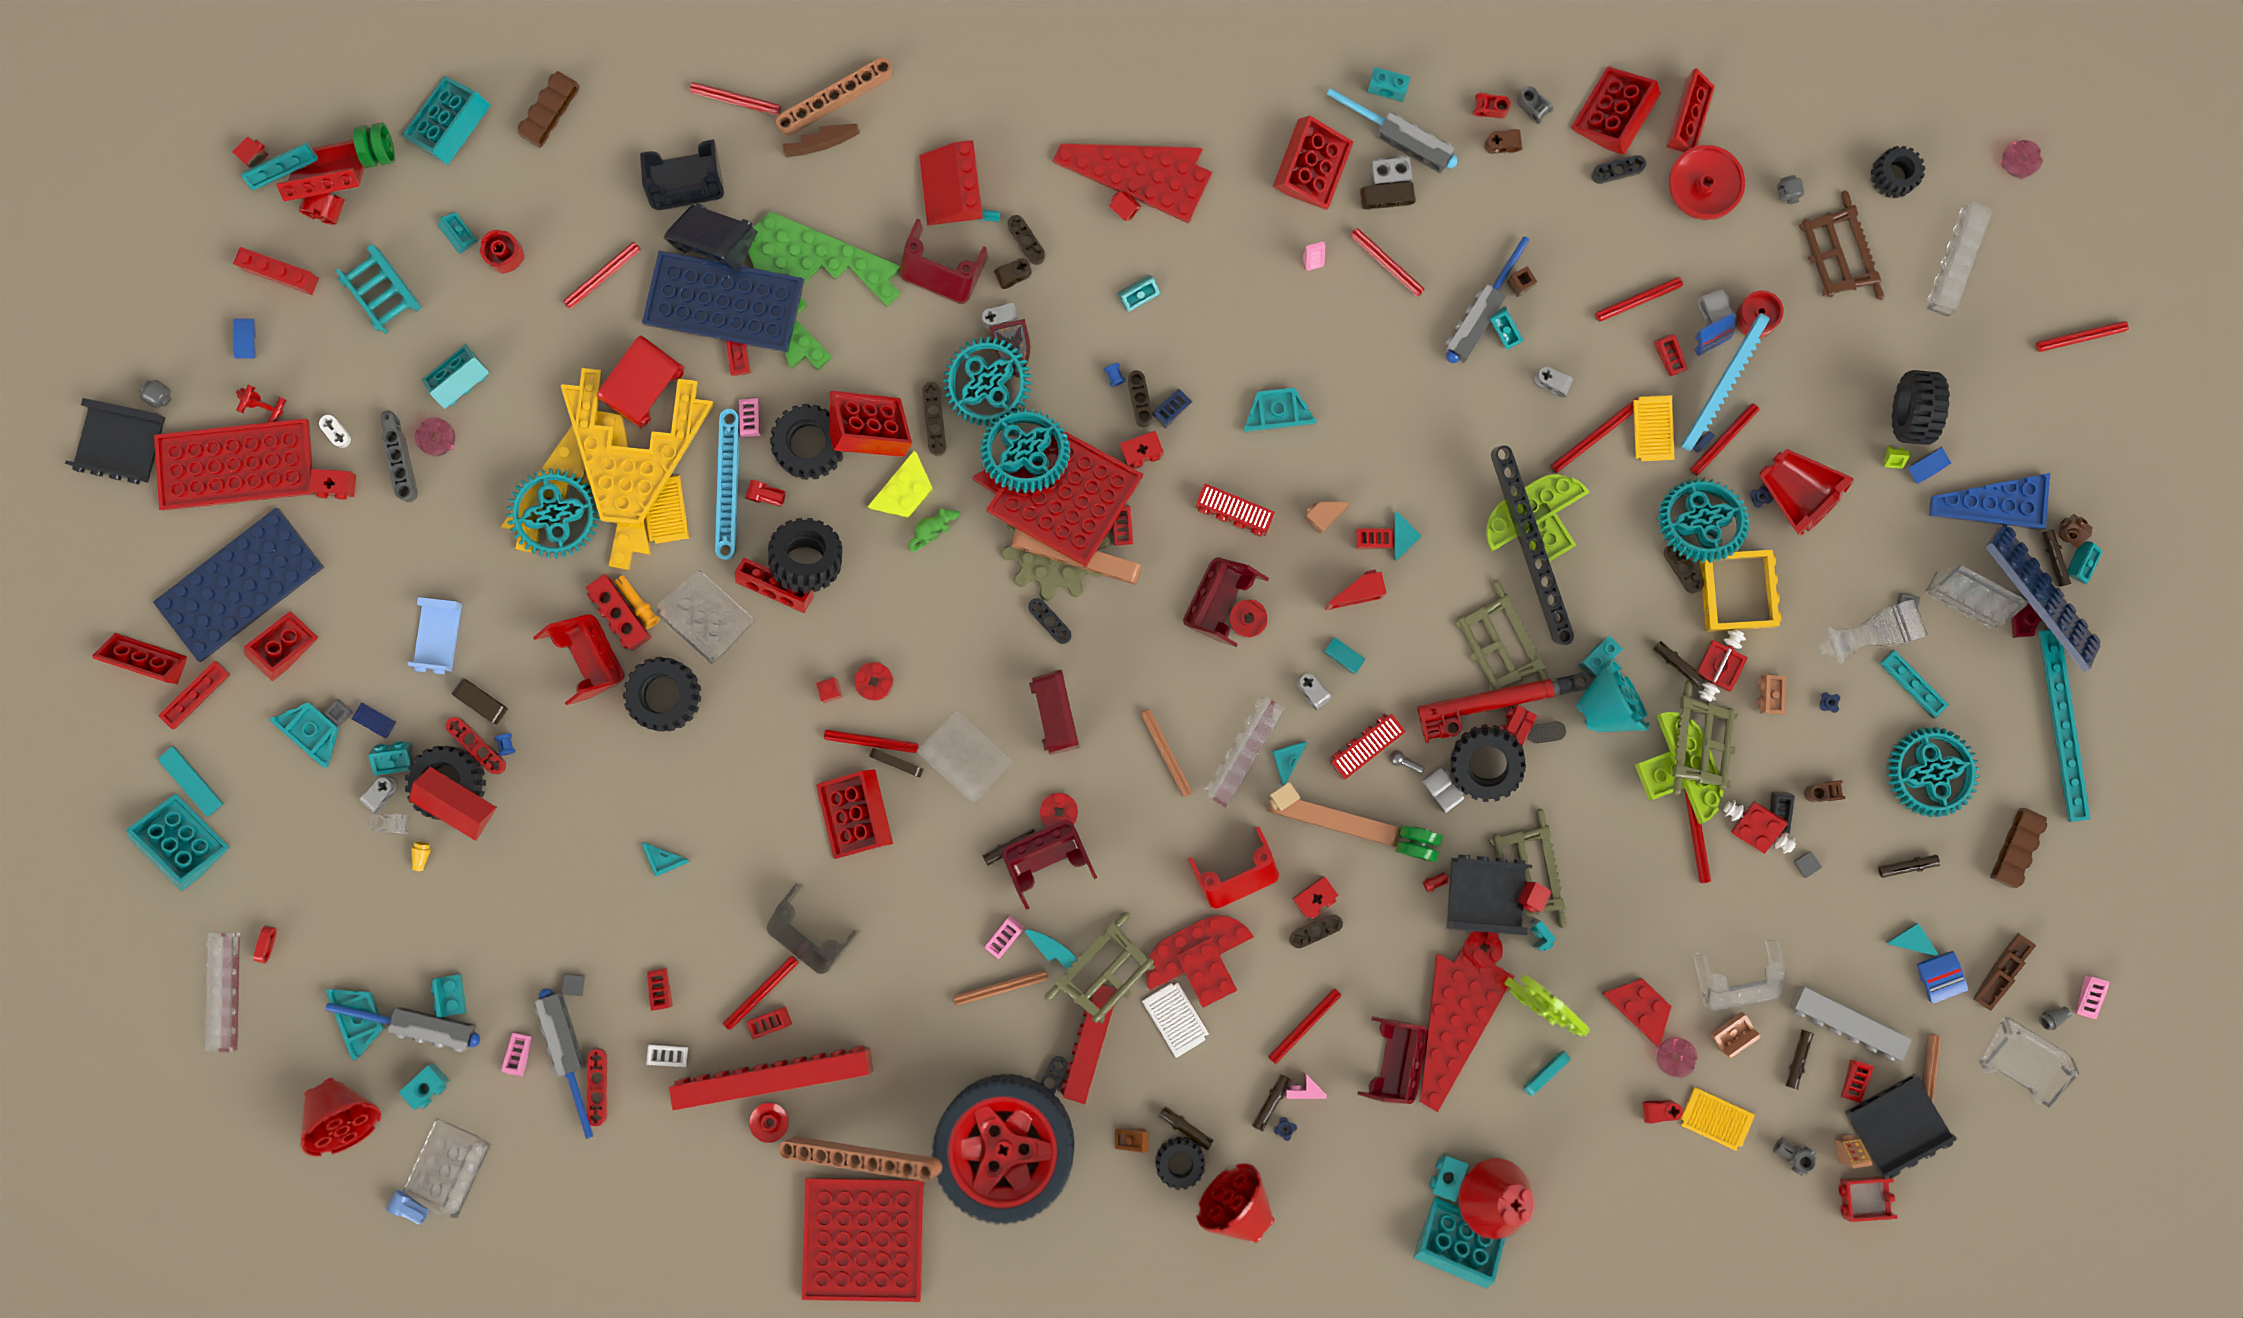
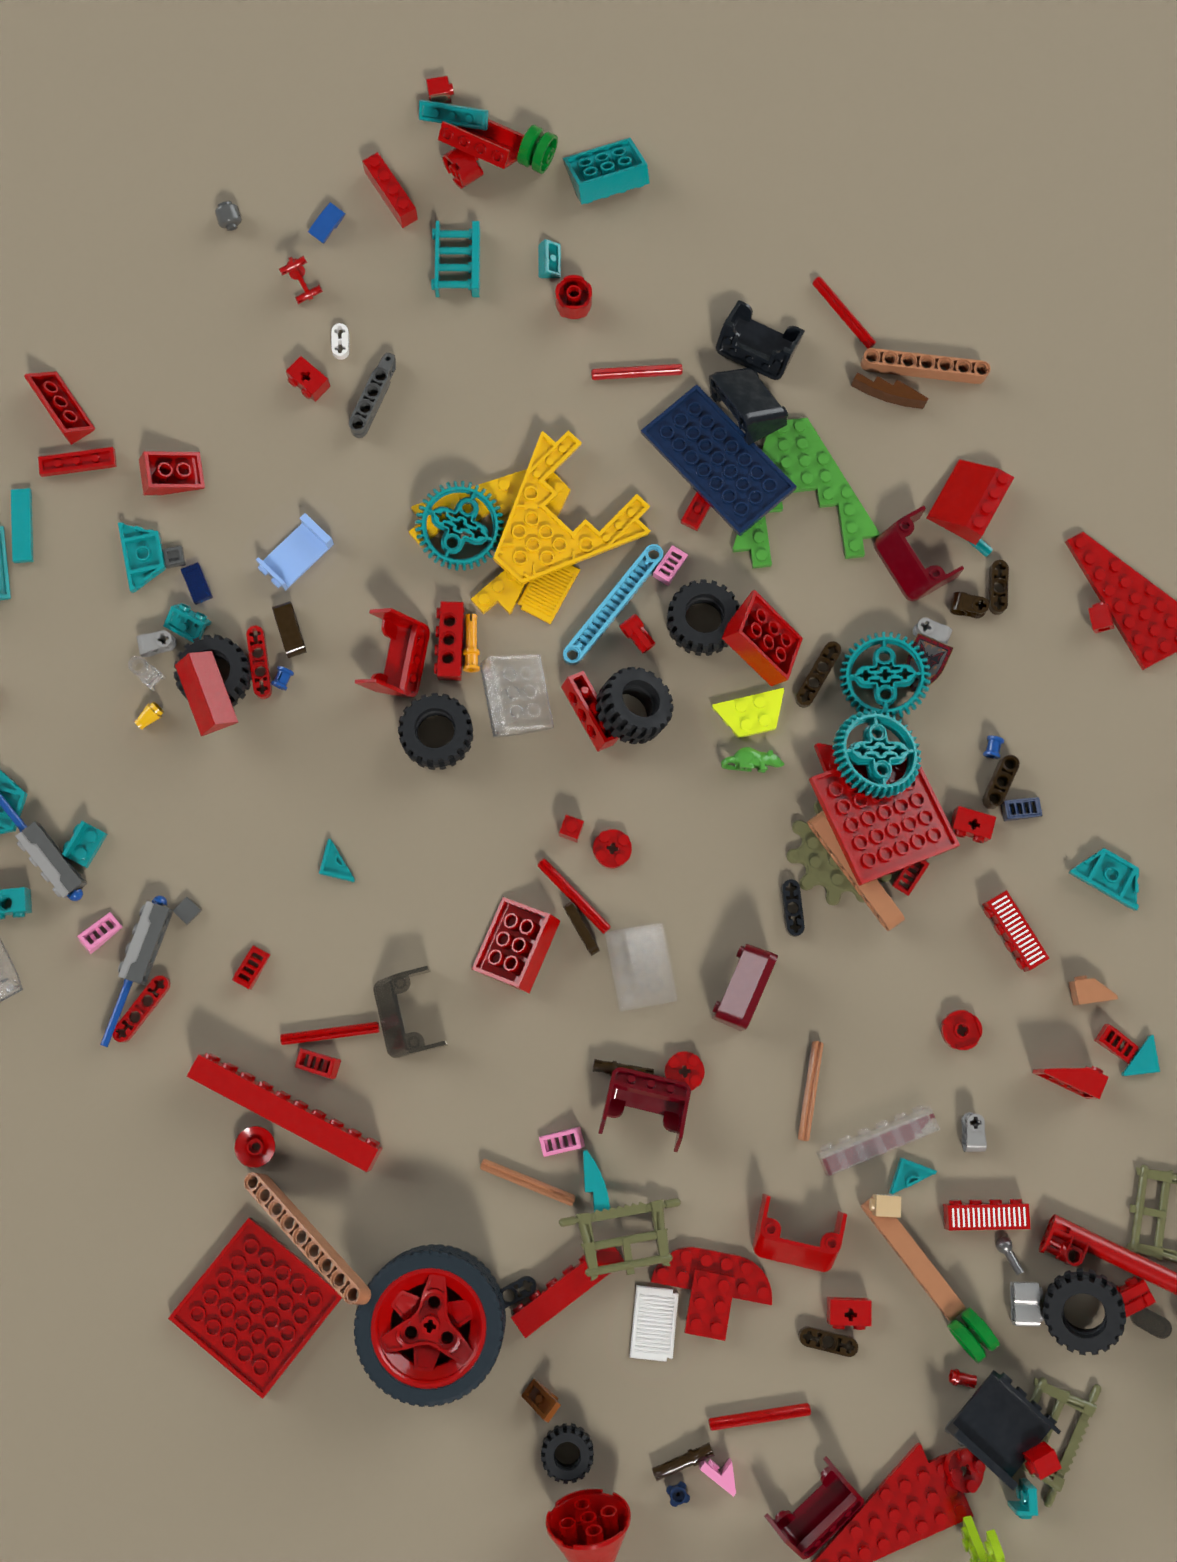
camera: 35 degrees right, 5 degrees down
black panel [65,398,165,485] -> none
dark blue plate [153,508,324,662] -> none
red plate [154,418,314,511] -> none
clear pink plate [415,417,455,456] -> none
slope [422,344,489,409] -> none
reddish brown brick [517,71,580,148] -> none
red windscreen [597,336,685,429] -> none
white slope [646,1044,688,1067] -> none
teal slope [1117,275,1161,312] -> none
dark brown pin [1159,1106,1214,1150] -> none
dark red windscreen [1183,557,1269,647] -> none
teal slope [1323,637,1365,675] -> none

